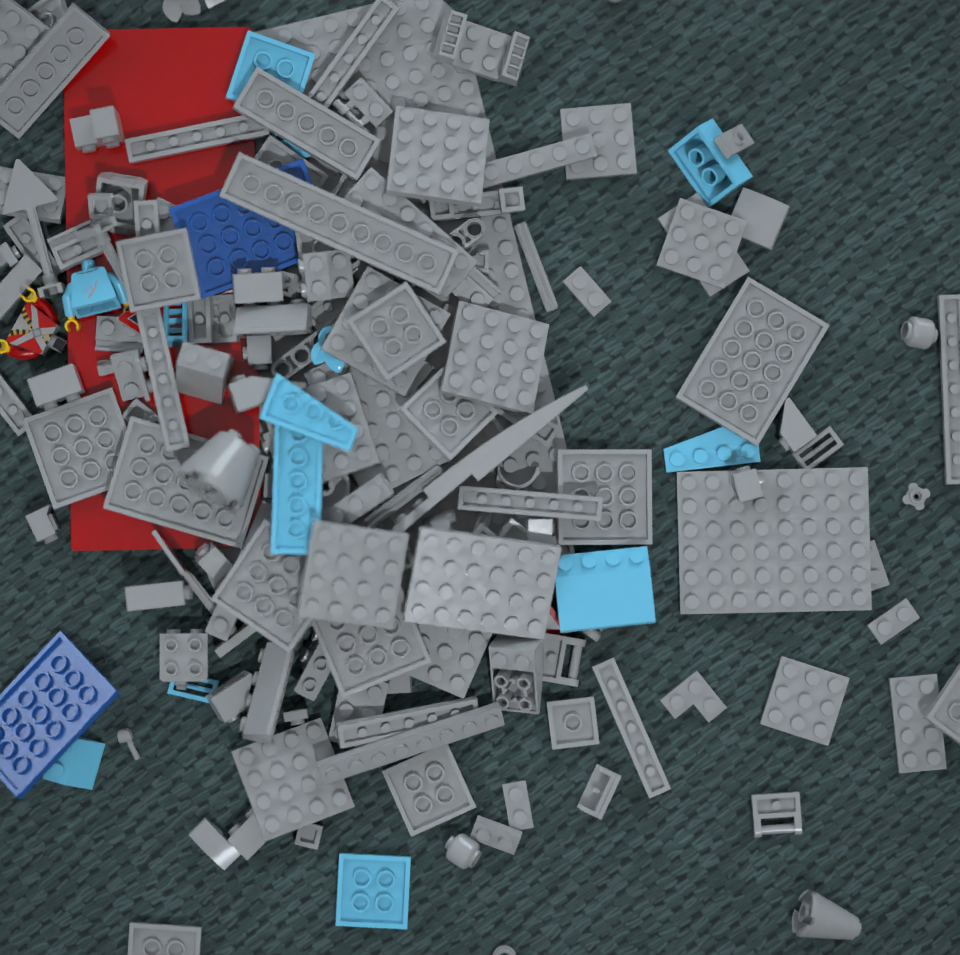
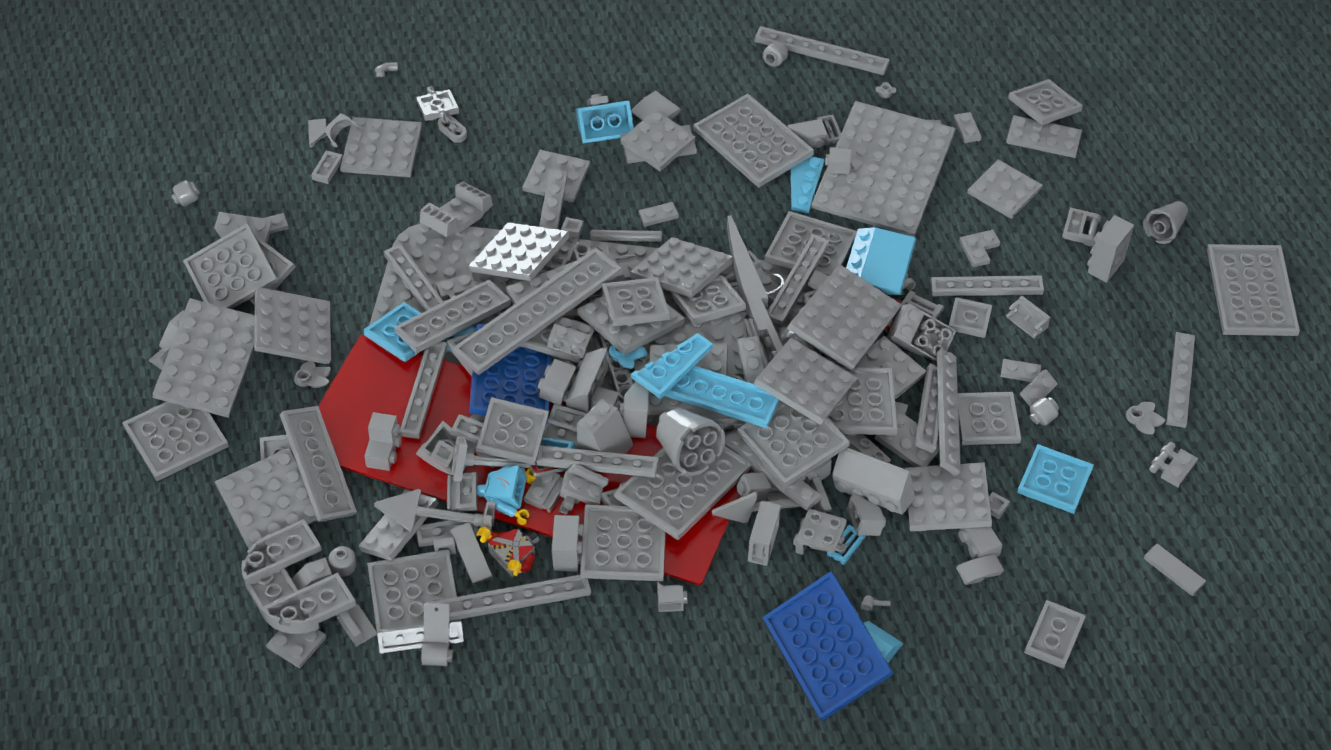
camera: 65 degrees left, 35 degrees down
none -> light grey brick [1087,215,1134,282]

